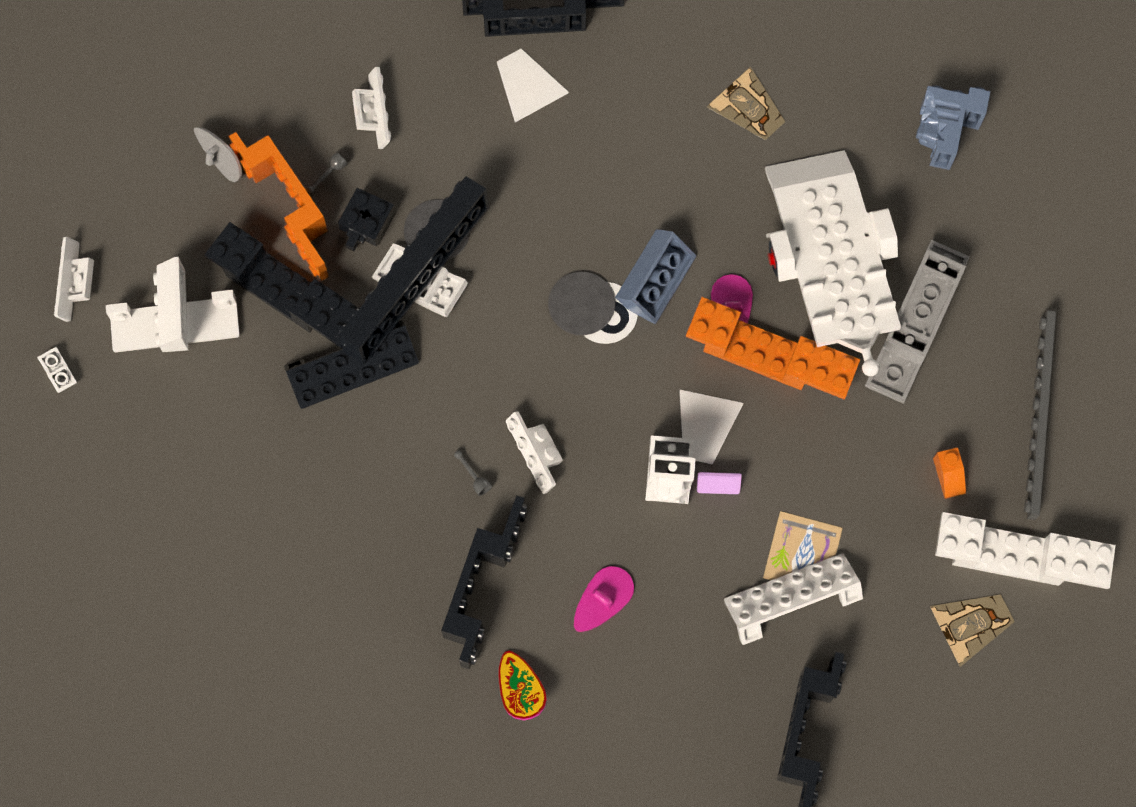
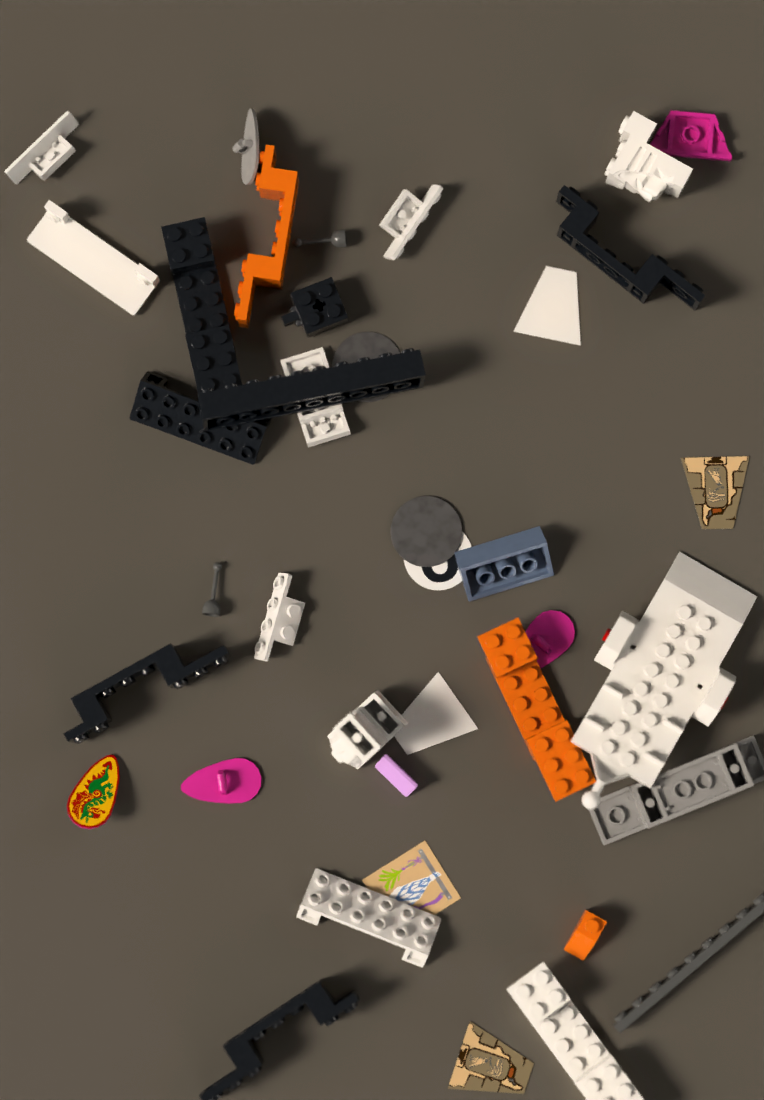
camera: 45 degrees right, 10 degrees up
white slope [153,257,188,352] -> none

